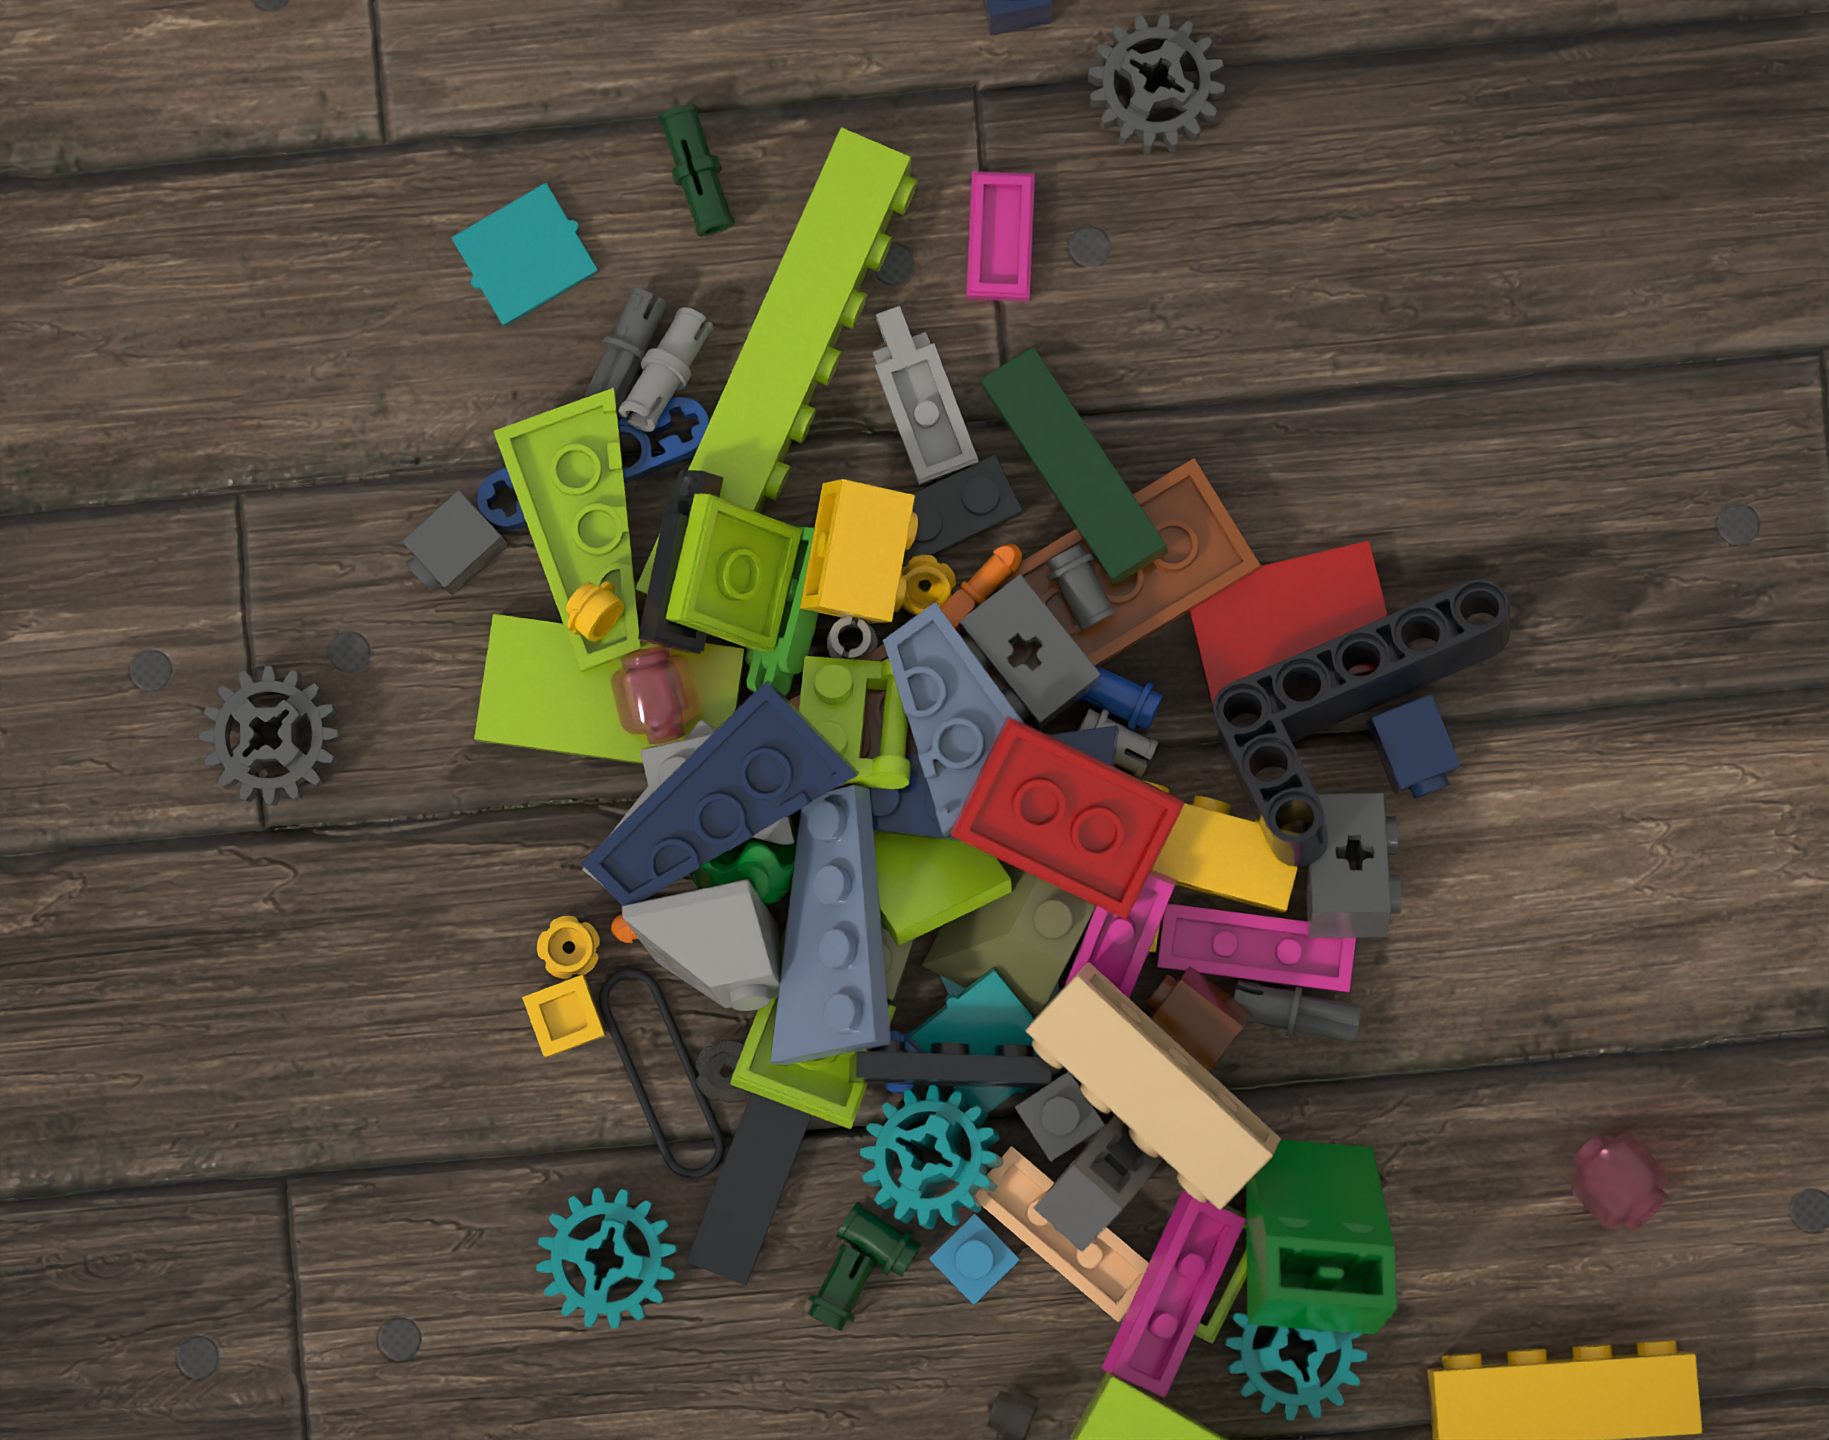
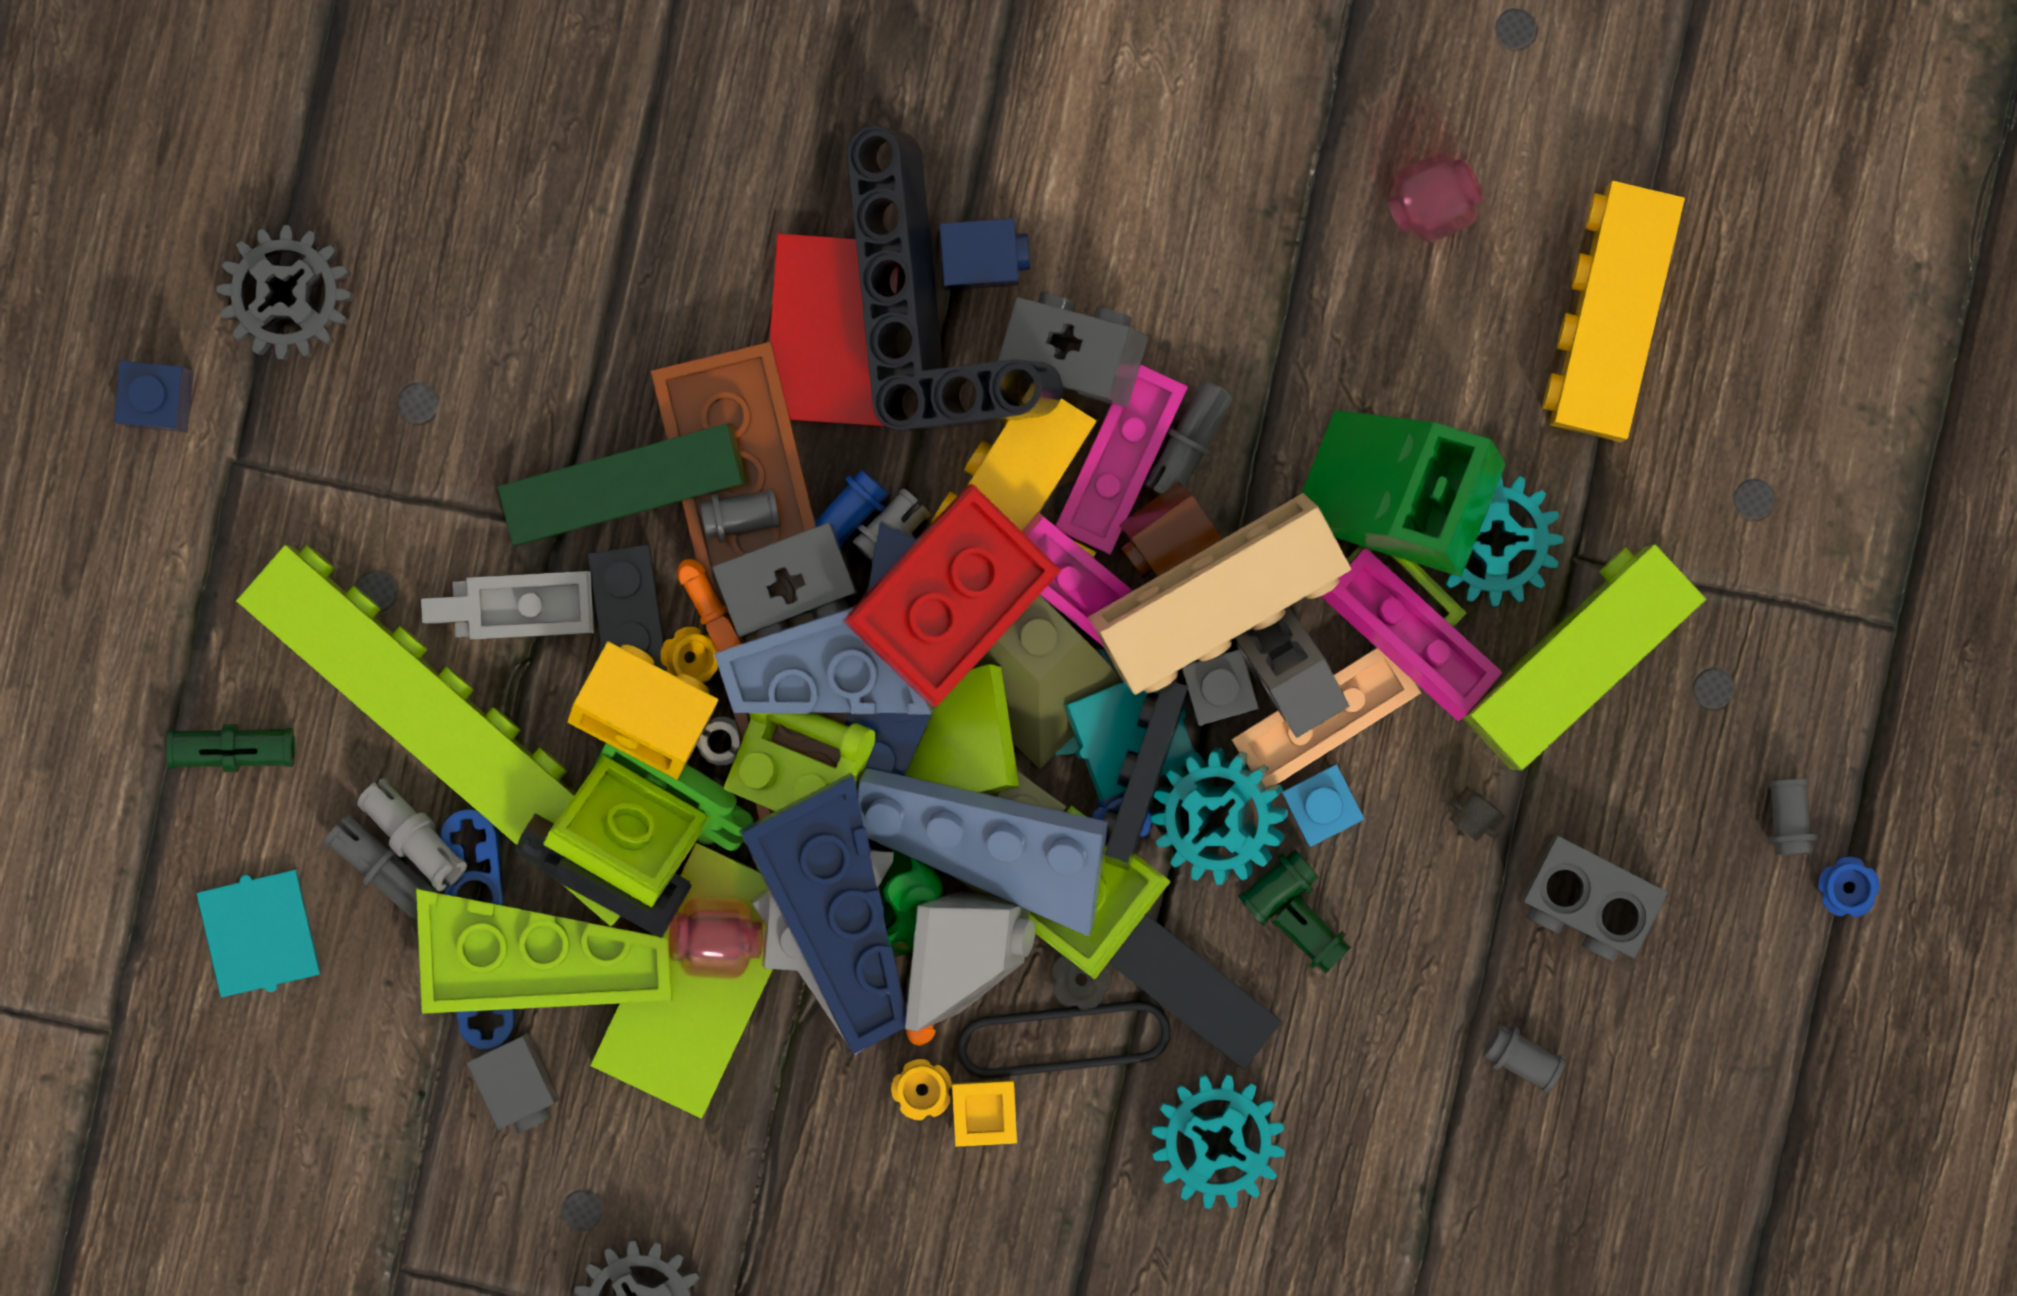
camera: 75 degrees left, 5 degrees up
yellow plate [565,581,625,642] -> none
dark pink tile [967,171,1035,302] -> none

